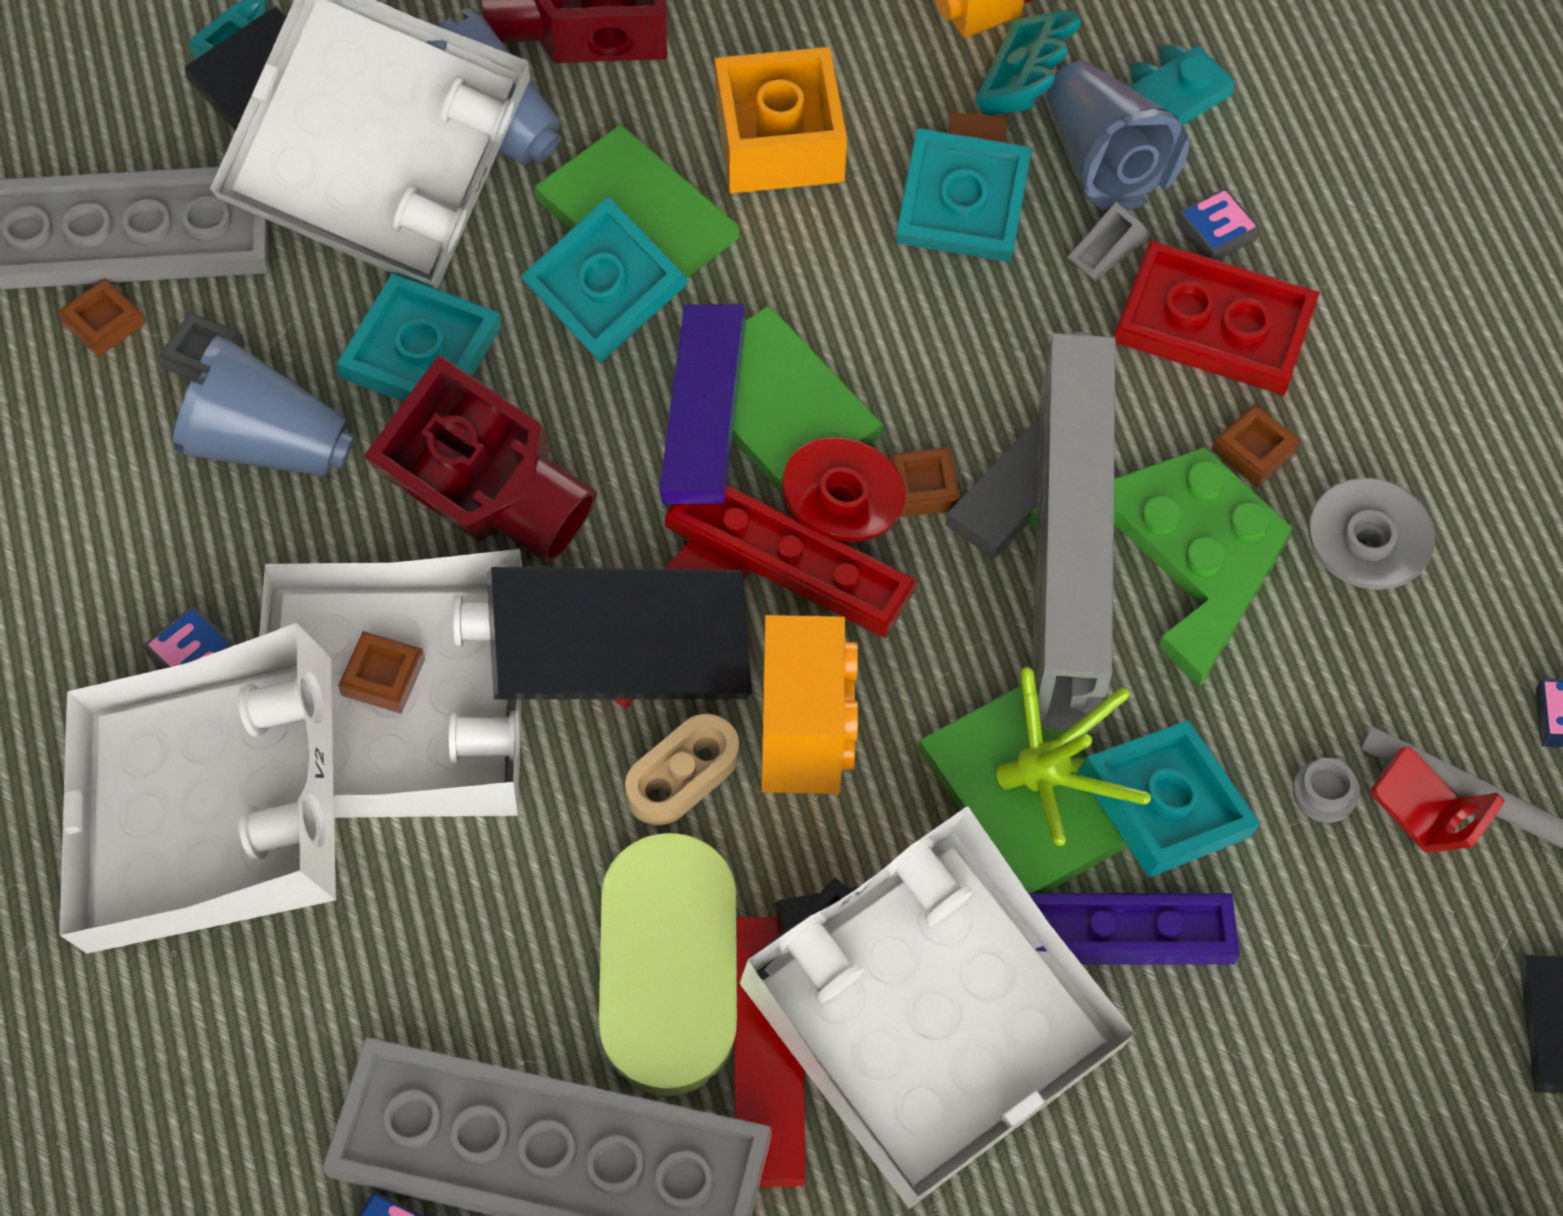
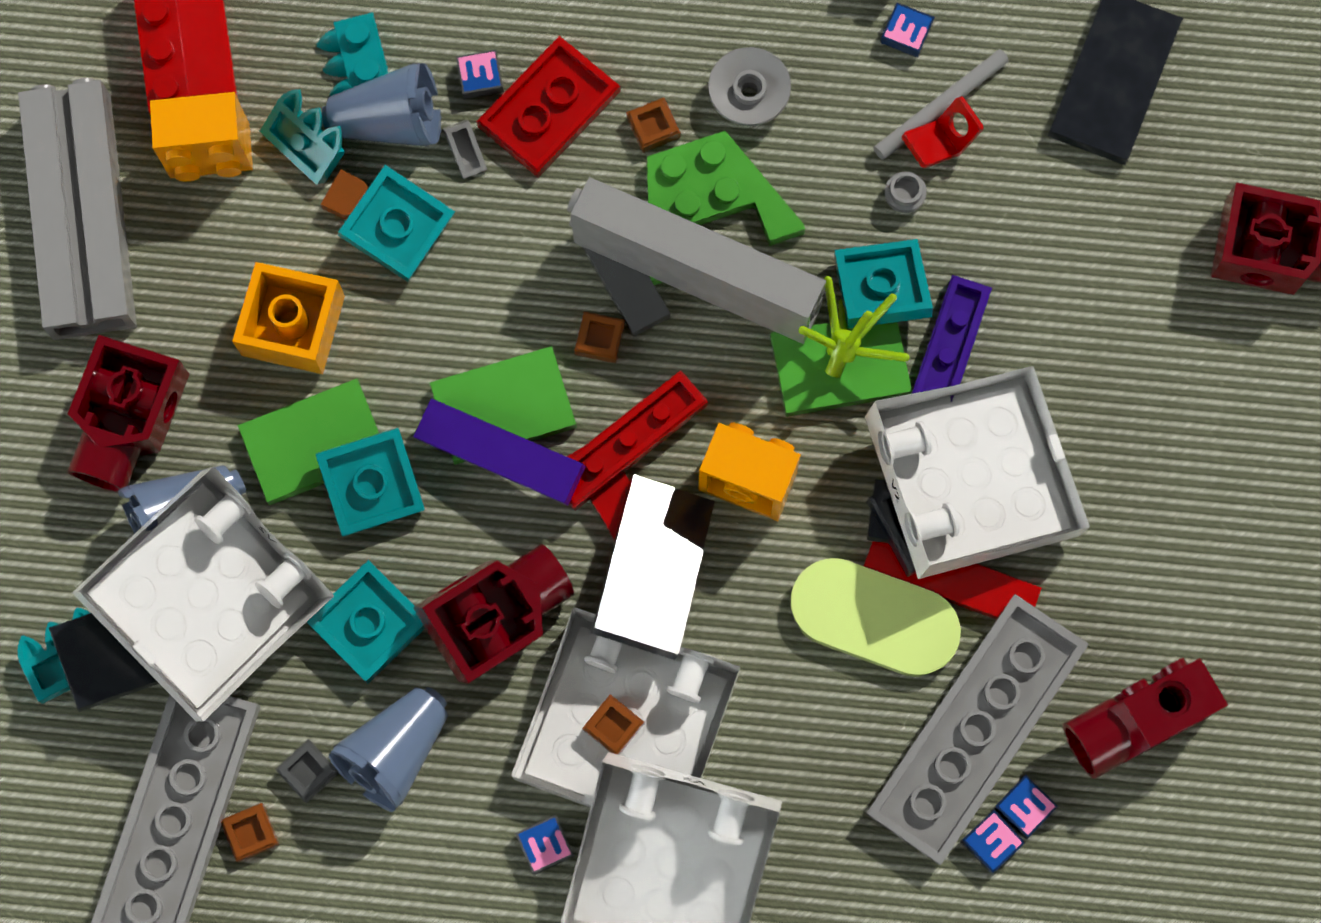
camera: 65 degrees left, 15 degrees up
tan plate [625,714,739,825] -> none
red dish [782,437,905,542] -> none

